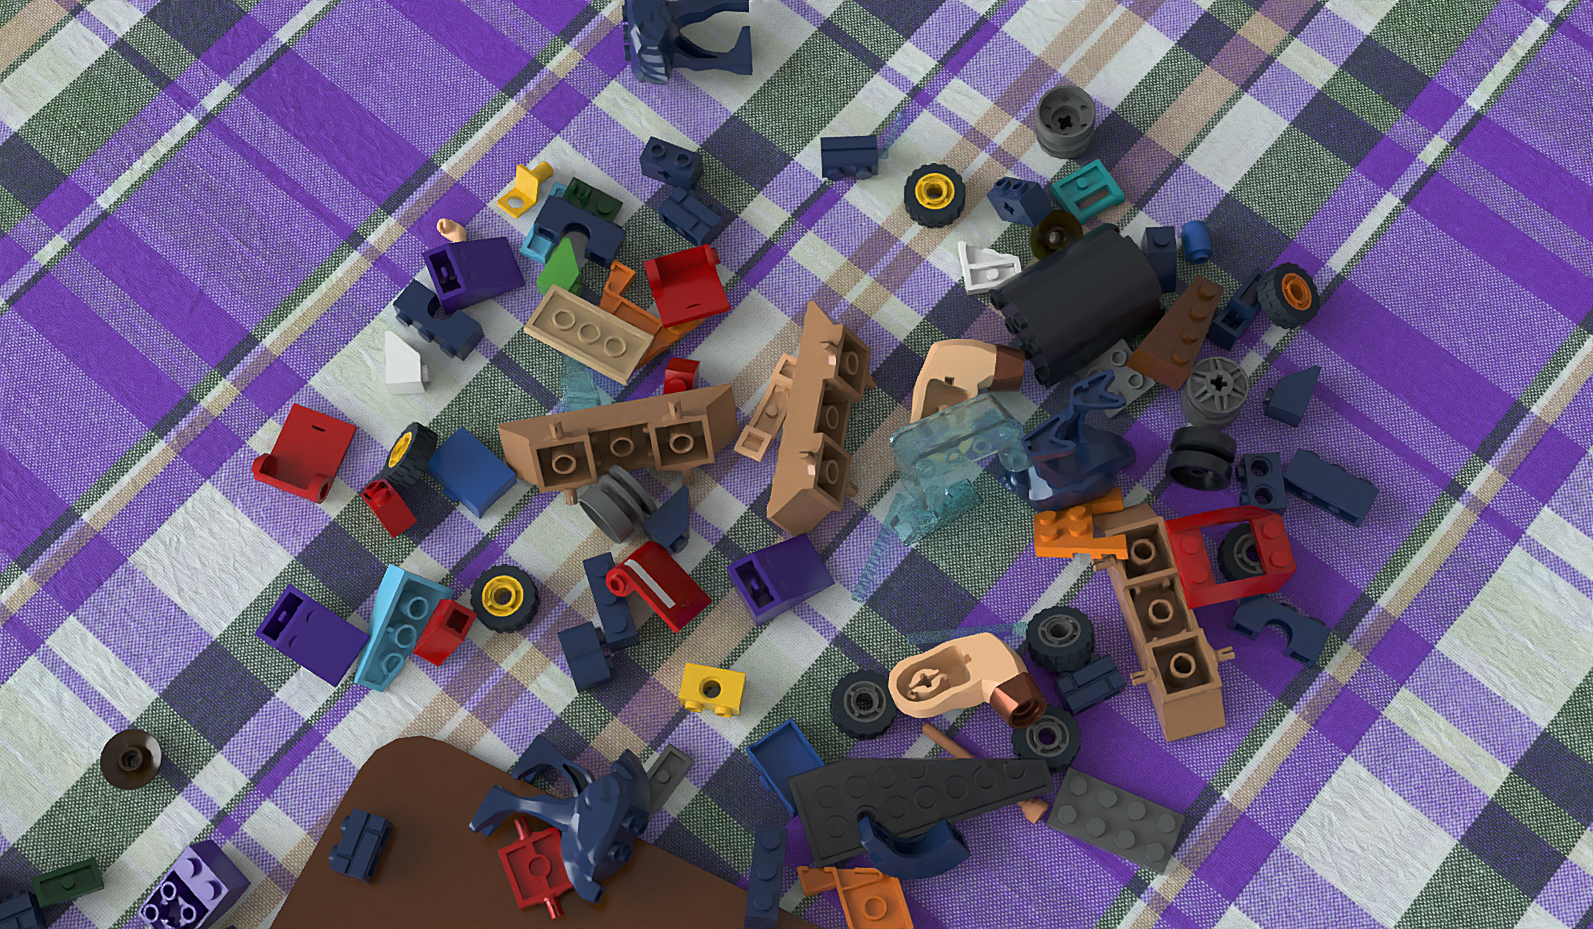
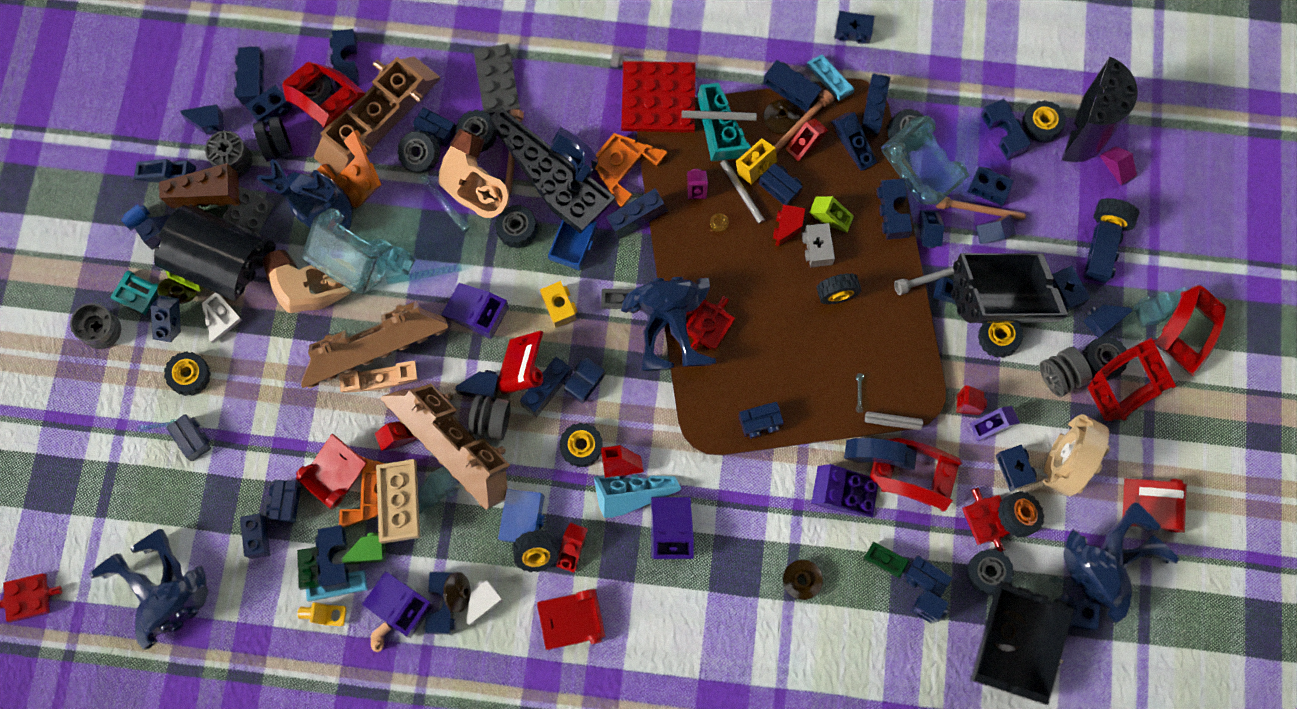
camera: 125 degrees left, 5 degrees up
black wheel [1257,262,1320,330] -> none
none -> dark brown dish [443,572,471,613]

